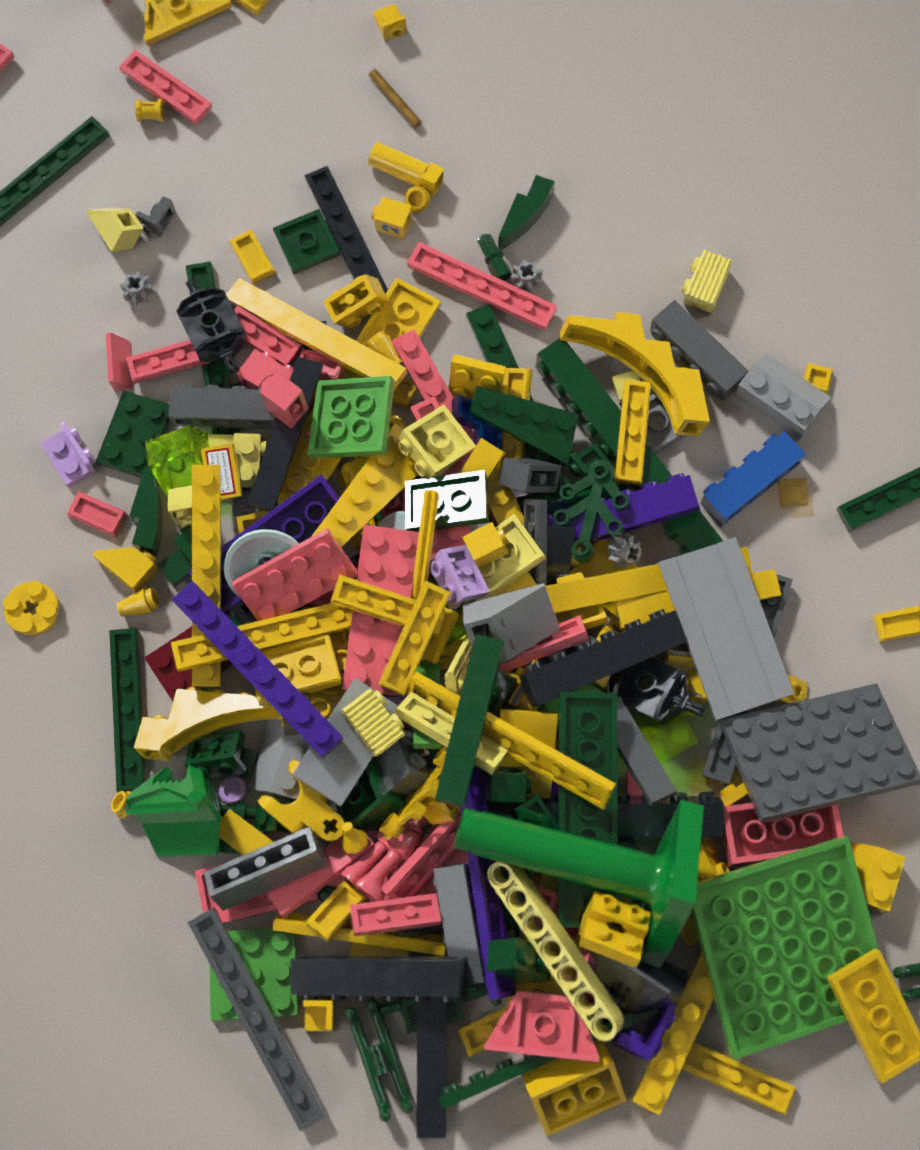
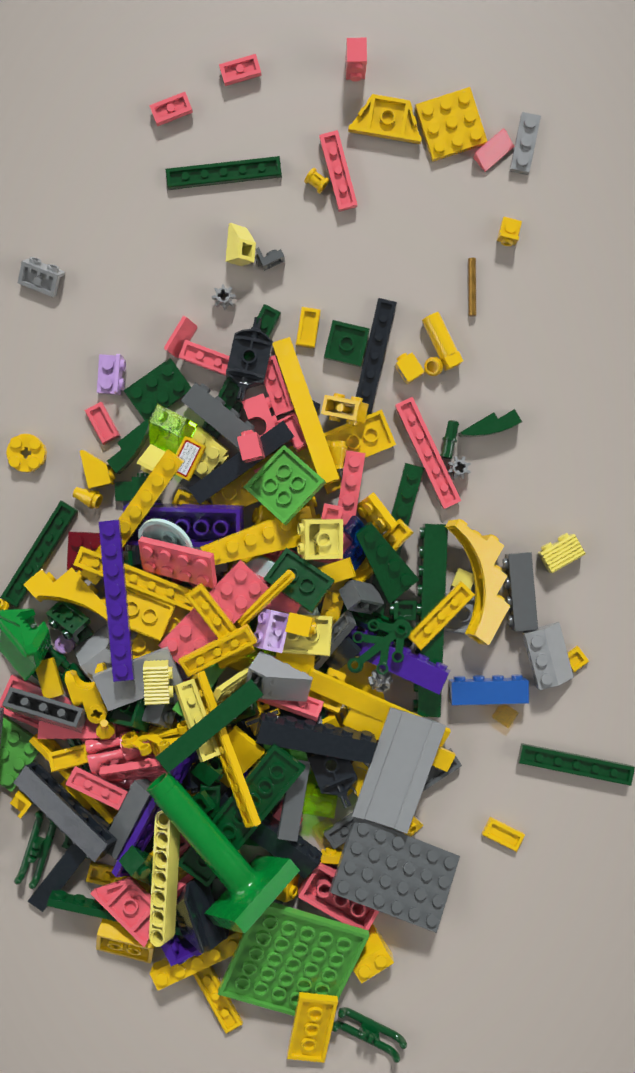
camera: 30 degrees right, 15 degrees up
yellow brick [579,890,650,968] -> none

